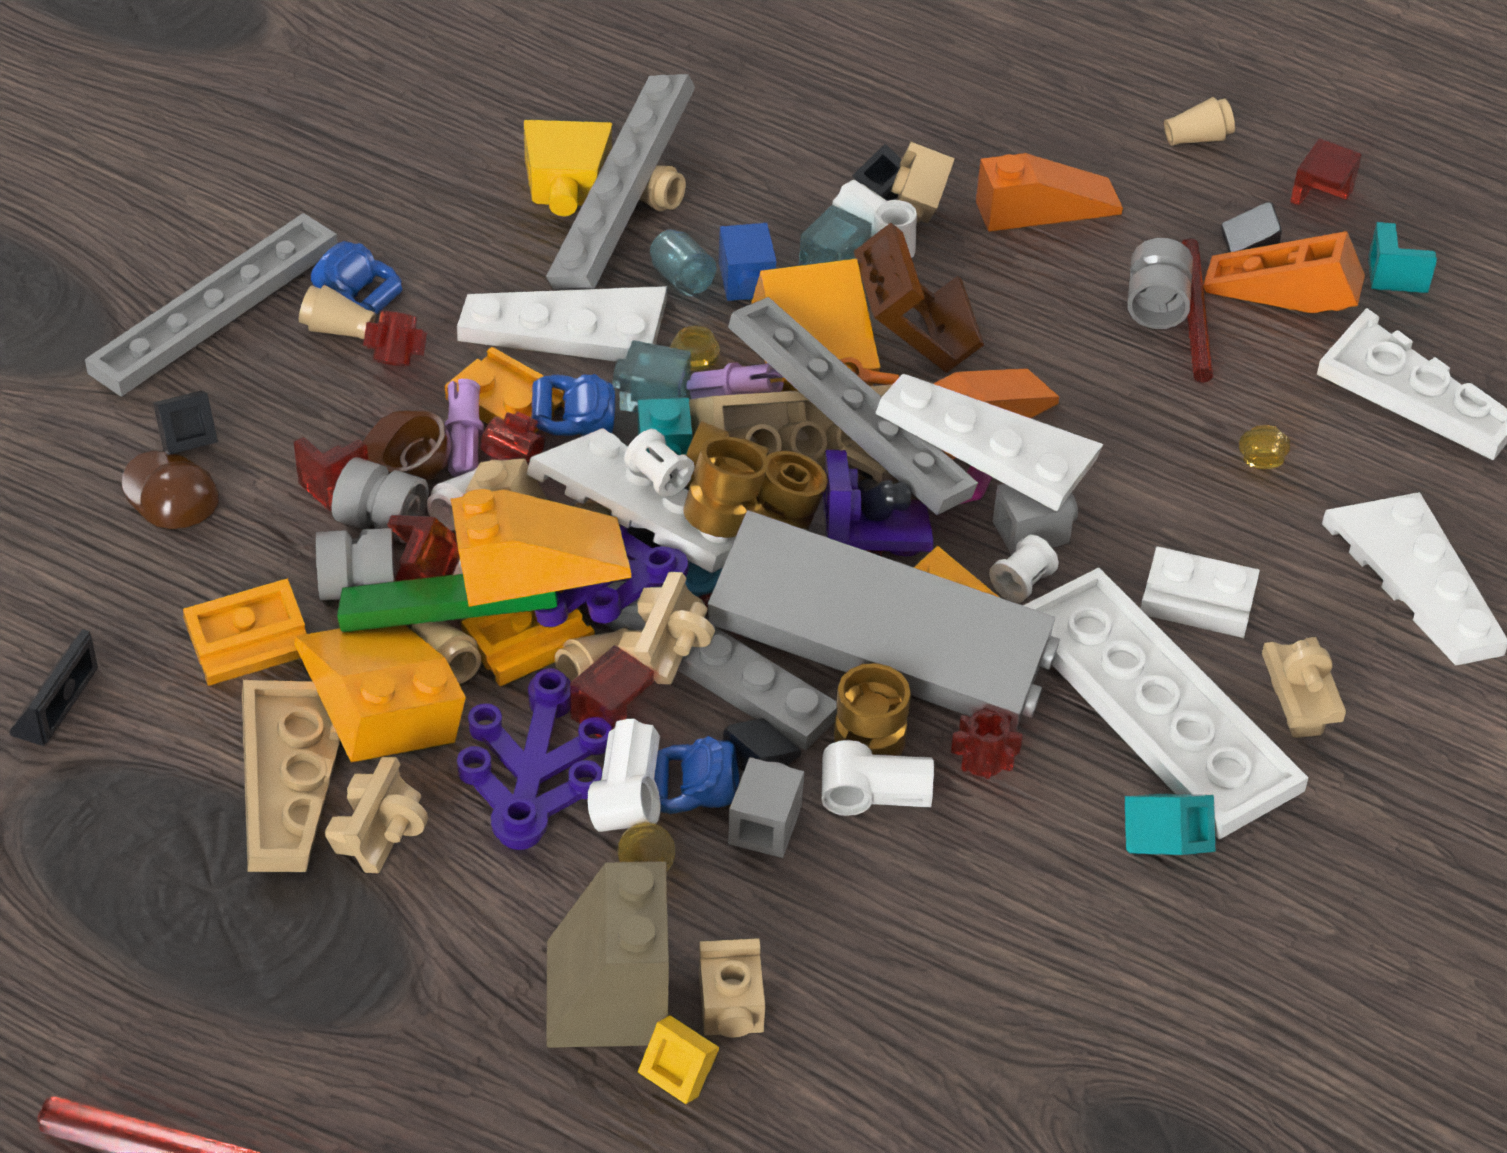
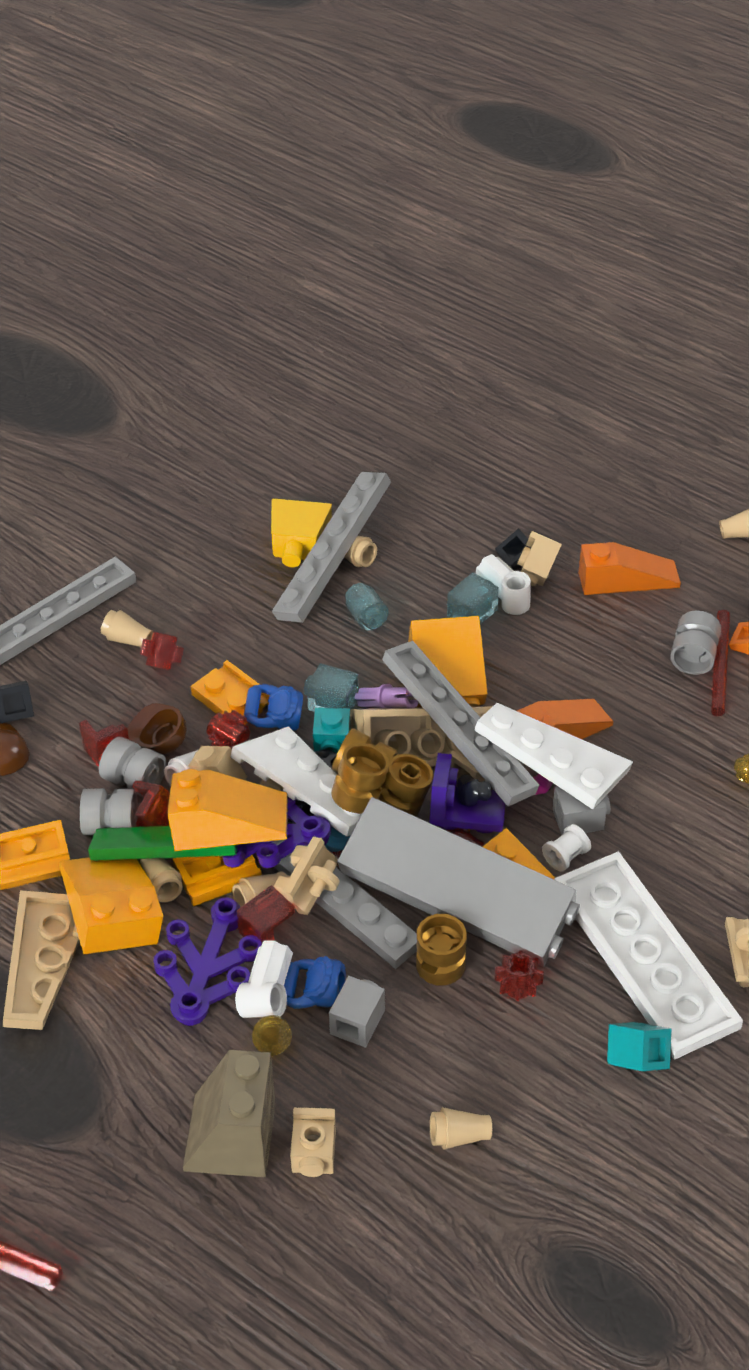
camera: 10 degrees right, 0 degrees up
blue piece [311,241,402,315] -> none
tan hips [325,757,428,873] -> none
lavender axle [444,379,484,477] -> none
white wing [457,286,667,366] -> none
white bush [624,429,695,498] -> none
yellow tile [638,1015,719,1104] -> none
clear yellow plate [670,325,720,371] -> none
blue brick [719,223,776,301] -> none
black slope [723,718,801,770] -> none
white piece [822,740,934,816] -> none
orange hand [840,357,899,385] -> none
reddish brown window [853,223,984,373] -> none
white plate [1141,546,1260,638] -> none
none -> tan cone [430,1107,492,1150]

